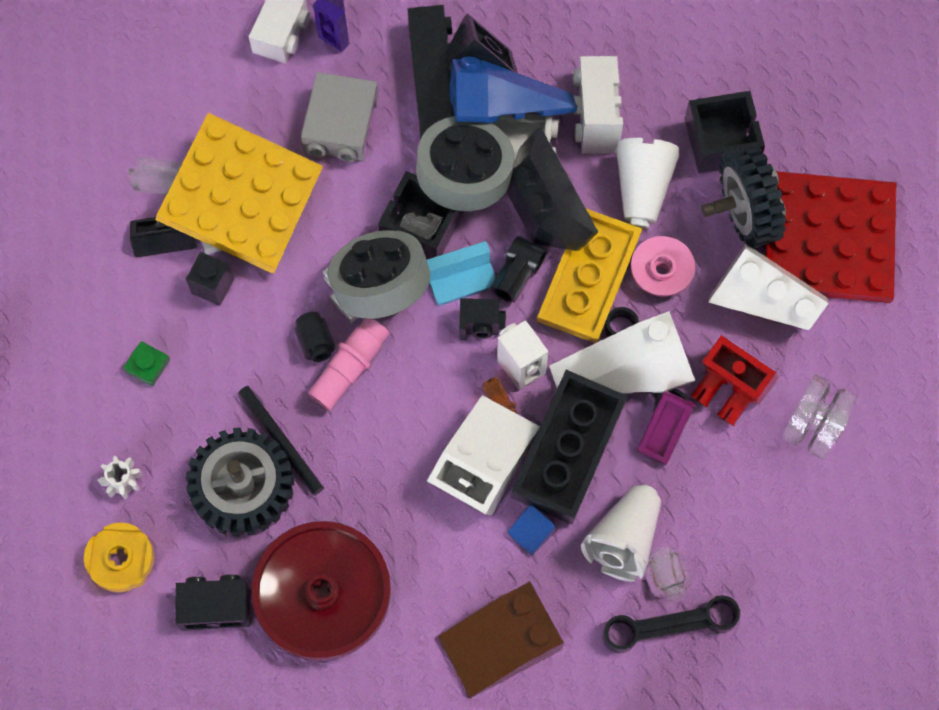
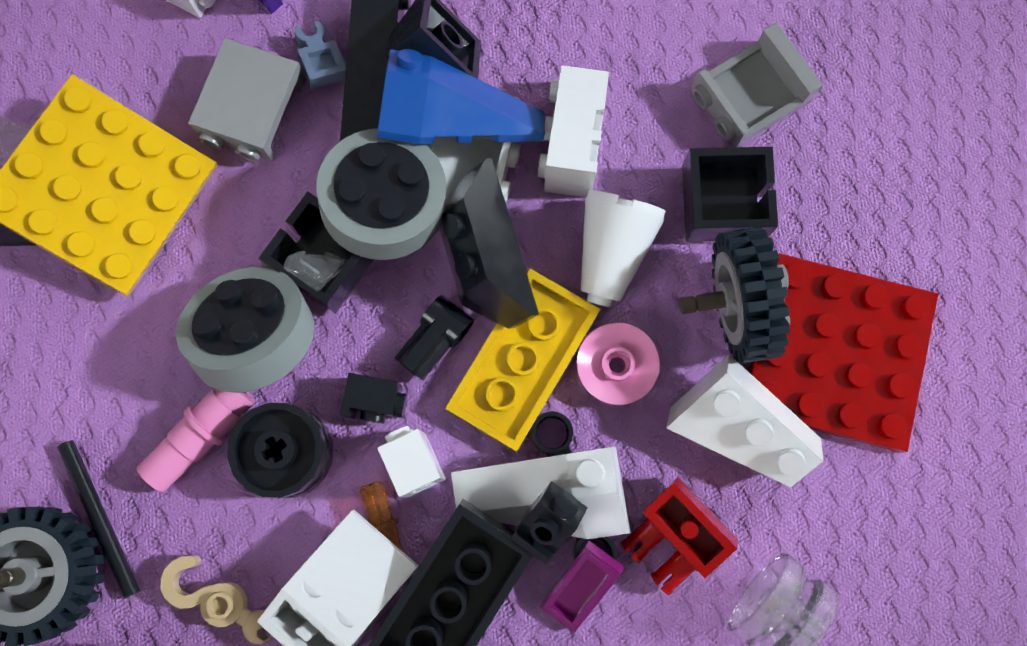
camera: 10 degrees right, 10 degrees up
black brick [186,252,234,306] -> none
black brick [295,312,335,362] -> none
medium azure panel [427,241,496,306] -> none
none -> tan piece [160,555,273,645]
none -> black wheel [227,403,334,498]
none -> sand blue plate [294,21,346,89]
none -> black brick [510,481,588,565]
none -> light grey panel [691,22,823,147]

